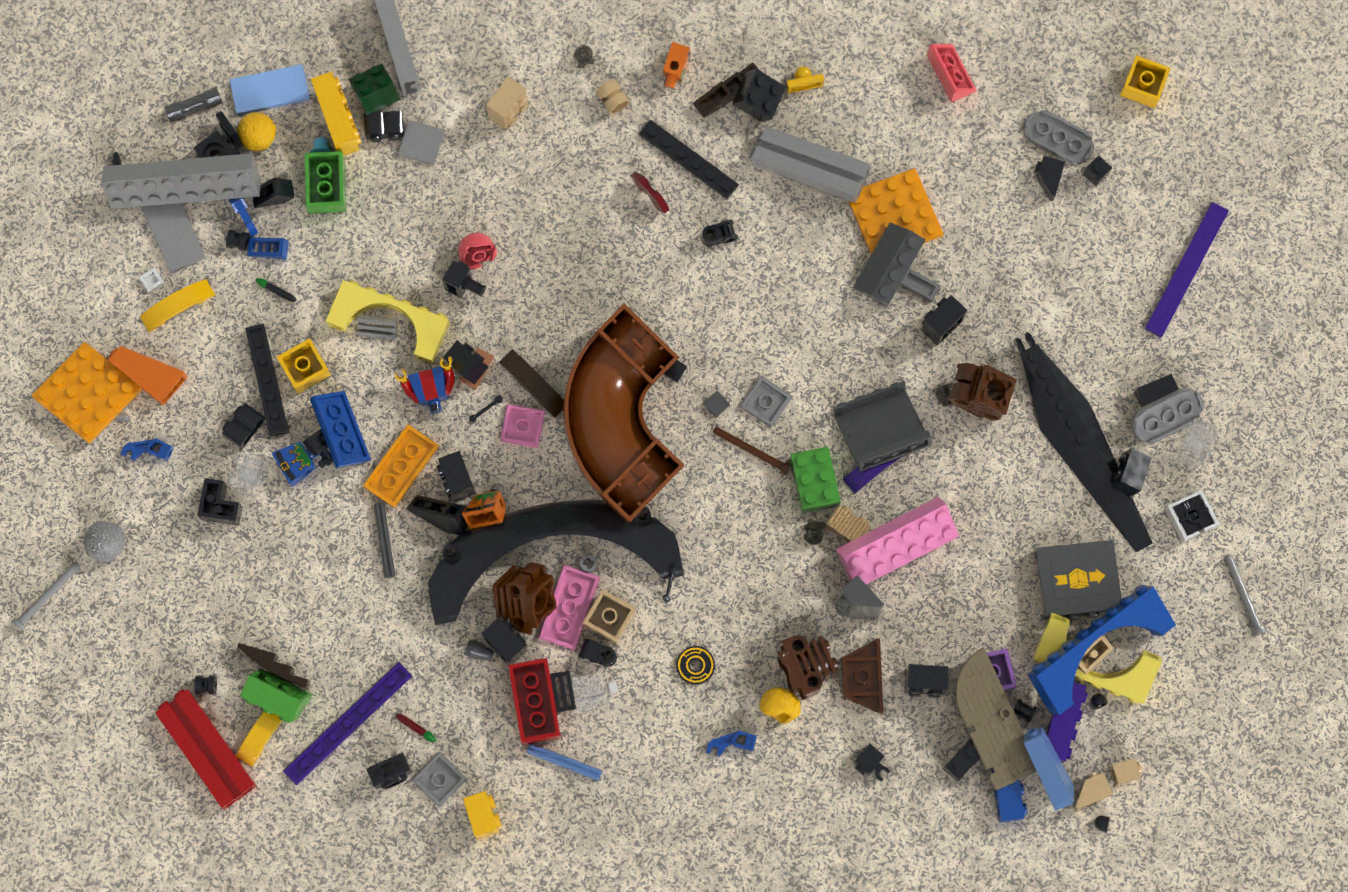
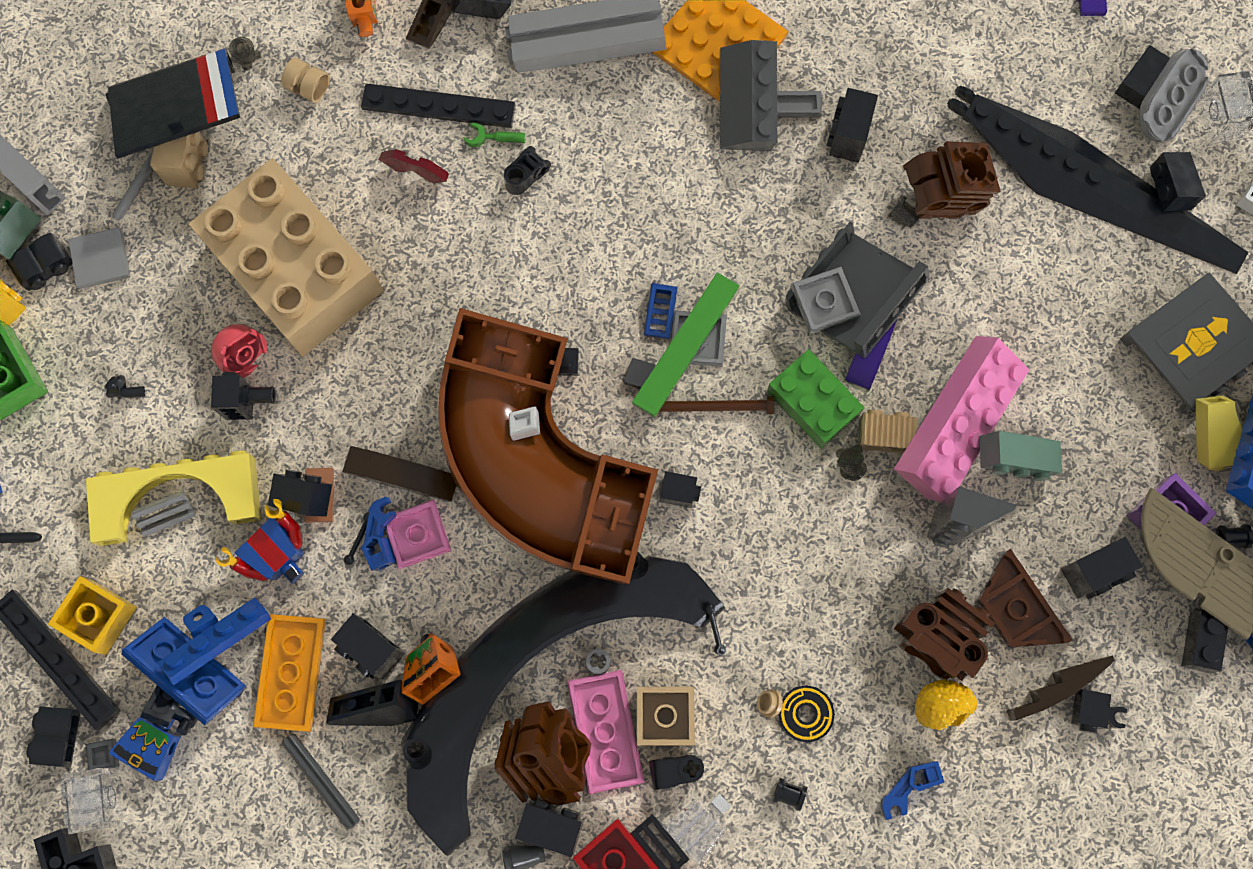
camera: 25 degrees left, 0 degrees up
none -> dark grey tile [85,738,119,772]
none -> black door [105,48,241,159]
none -> black plate [105,375,145,399]
none -> light grey bar [113,150,153,220]
none -> blue plate [157,597,271,685]
none -> tan brick [188,157,384,357]
none -> blue piece [361,497,397,571]
none -> bright green piece [463,123,525,147]
none -> white tile [509,407,540,441]
none -> bright green tile [632,272,740,418]
none -> blue slope [644,283,678,339]
none -> black brick [660,471,701,508]
none -> tan plate [757,689,783,718]
none -> black bush [772,778,808,812]
none -> light grey tile [790,267,861,334]
none -> sand green brick [979,431,1062,481]
none -> dark brown slope [1006,655,1115,721]

